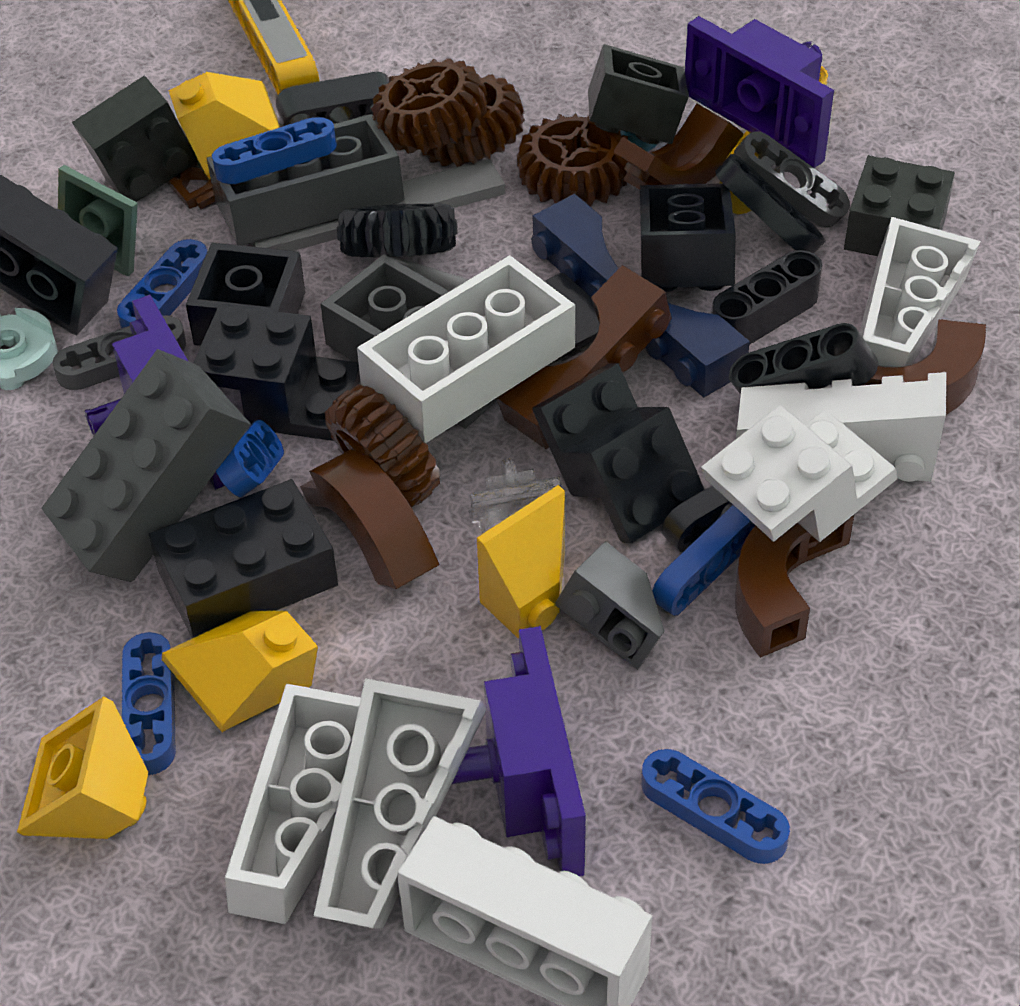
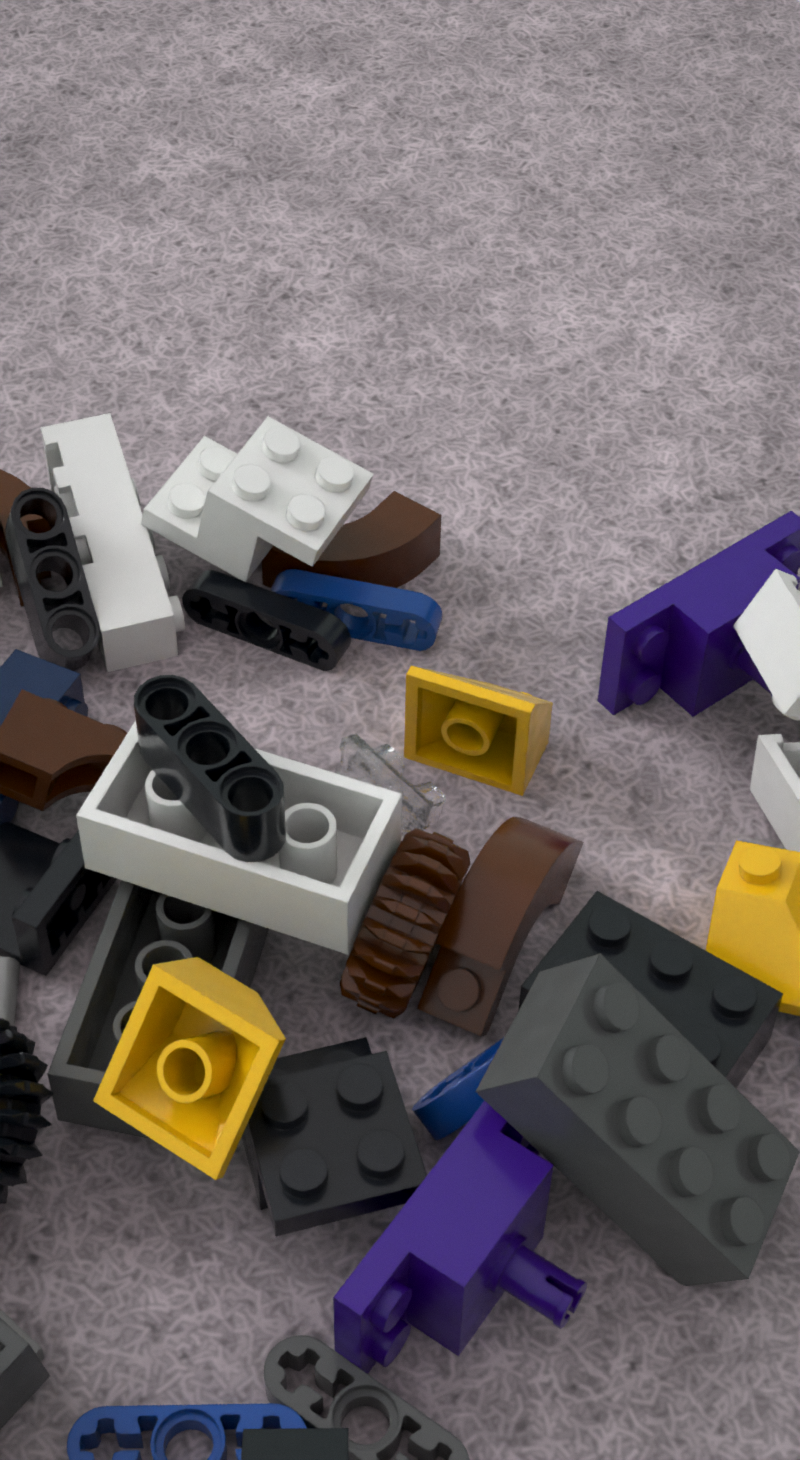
camera: 120 degrees left, 0 degrees up
black brick [186,242,306,346] -> none
black bracket [532,363,705,544] -> none
dark grey slope [555,541,665,670] -> none
blue beam [641,749,790,864] -> none
none -> yellow slope [93,957,286,1180]
none -> black beam [134,675,286,862]

